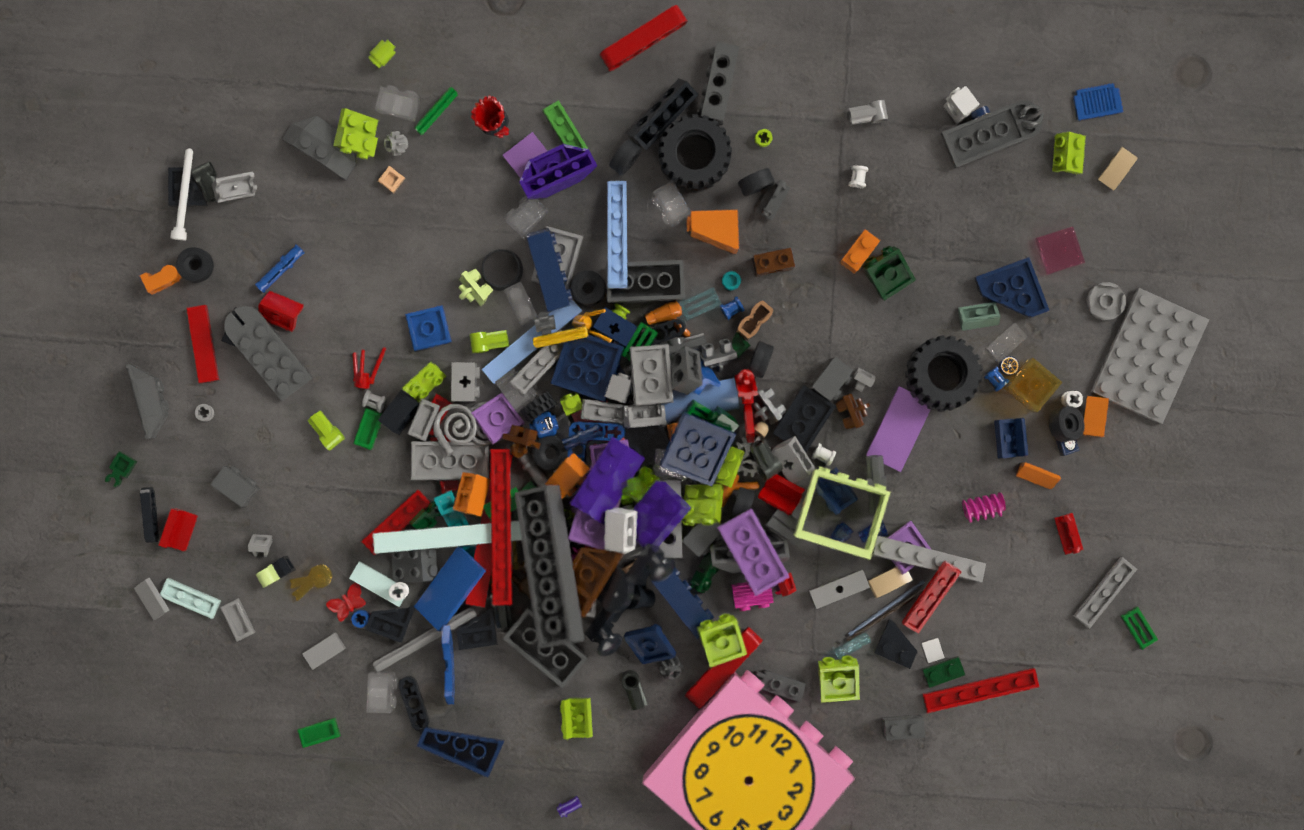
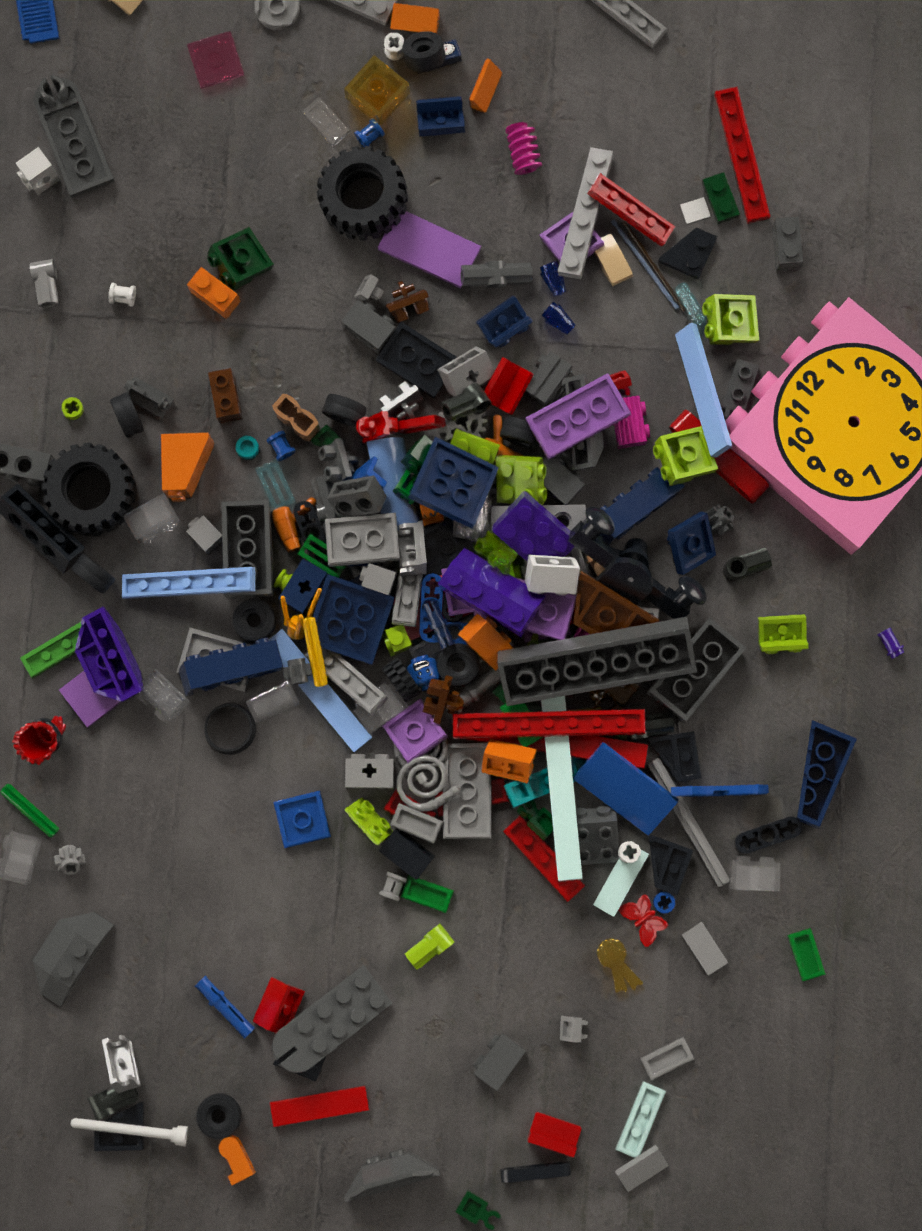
camera: 85 degrees left, 5 degrees down
light grey bush [195,404,214,422] -> none
leg [256,555,296,588] -> none
lime plate [333,108,378,160] -> none
red plant [353,347,386,389] -> none
light nougat tile [378,166,405,193] -> none
yellowish green hips [458,269,493,306] -> none
lime piece [469,330,509,353] -> none
dark green hinge [690,552,720,593] -> none
tan hinge [754,422,768,438] -> none
yellowish green window [794,466,890,559] -> none
light grey tile [809,569,870,609] -> none
white bush [811,443,836,467] -> none
sand green slope [958,302,1000,331] -> none
dark blue tile [970,106,991,120] -> none
dark blue plate [974,257,1050,318] -> none
tile [999,356,1019,376] -> none
lime bracket [1052,132,1086,174] -> none
red hinge [1054,513,1084,555] -> none
none -> light grey brick [186,515,222,555]
none -> light blue tile [675,323,732,457]

